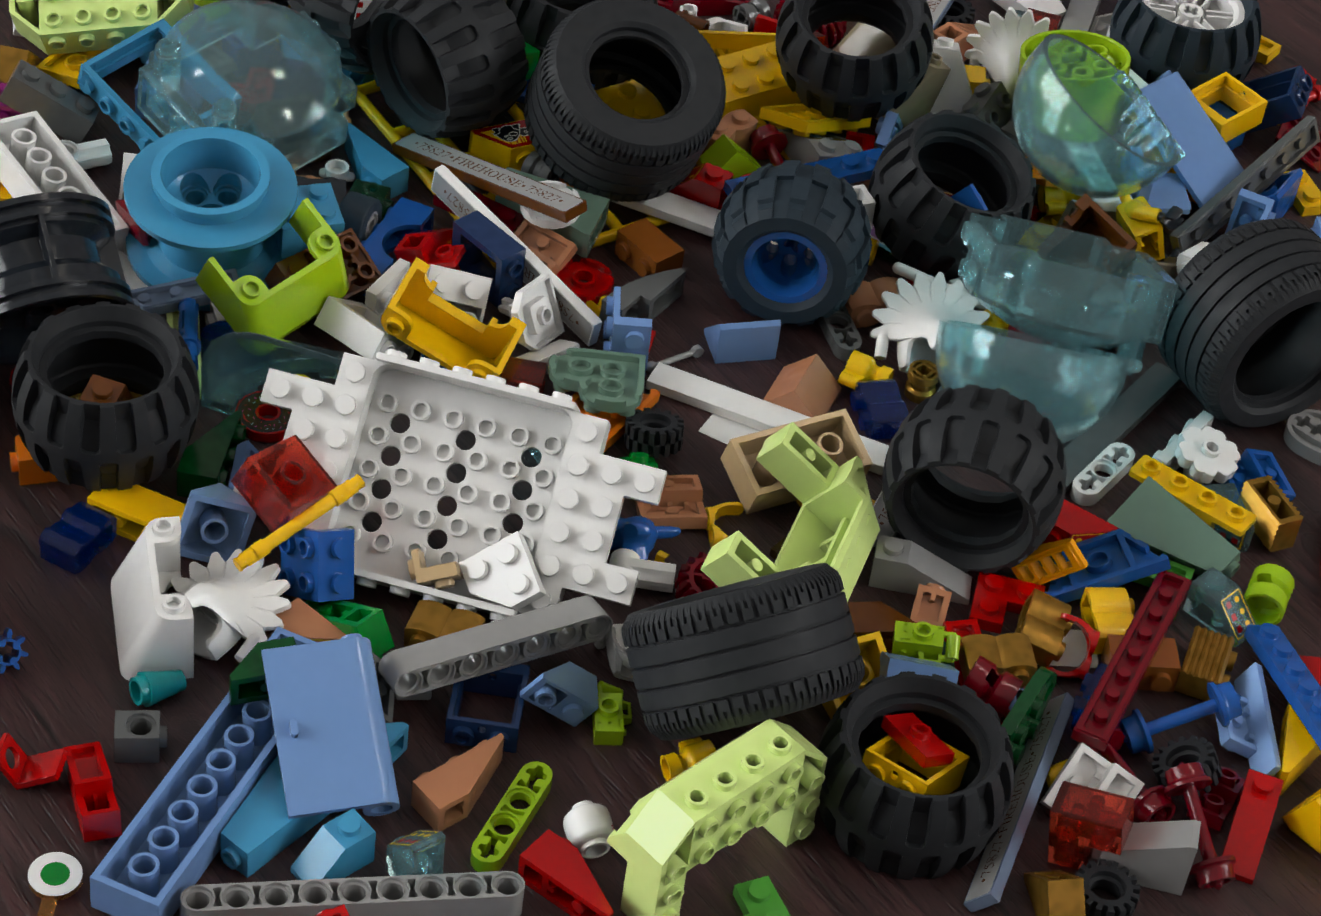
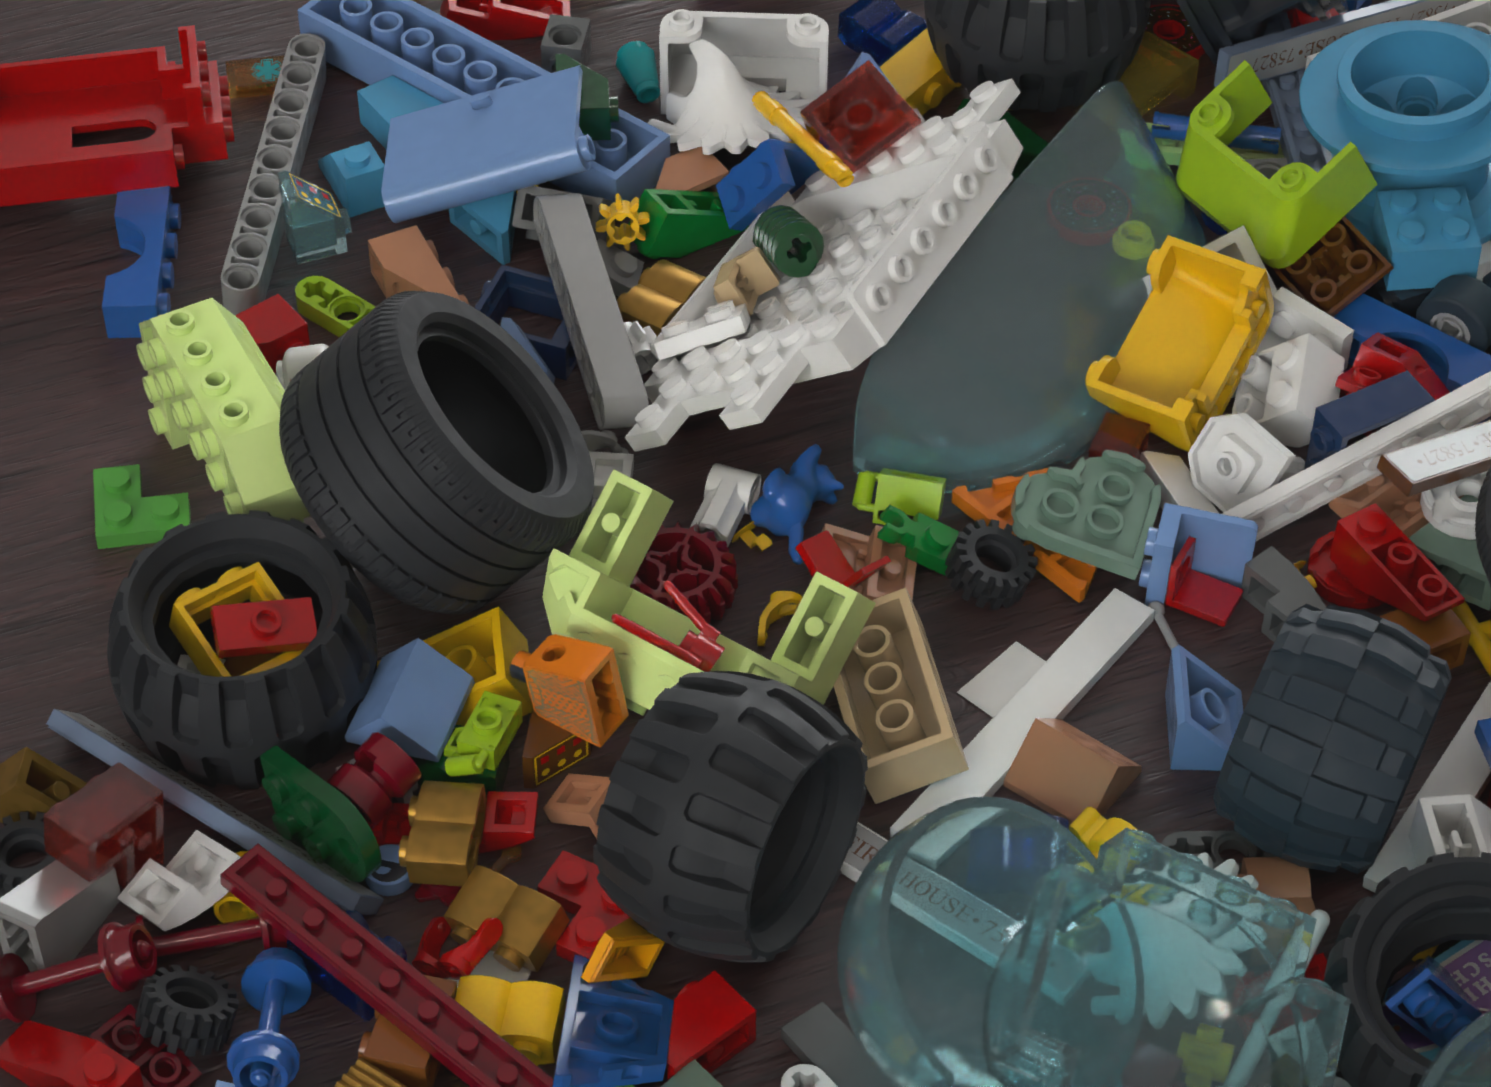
camera: 110 degrees right, 5 degrees up
none -> orange torso [510,634,629,748]
none -> yellow gear [596,193,650,251]
none -> red plant [611,580,725,672]
none -> dark green piece [752,205,824,278]
none -> red bracket [795,530,891,589]
none -> red slope [1329,503,1465,622]

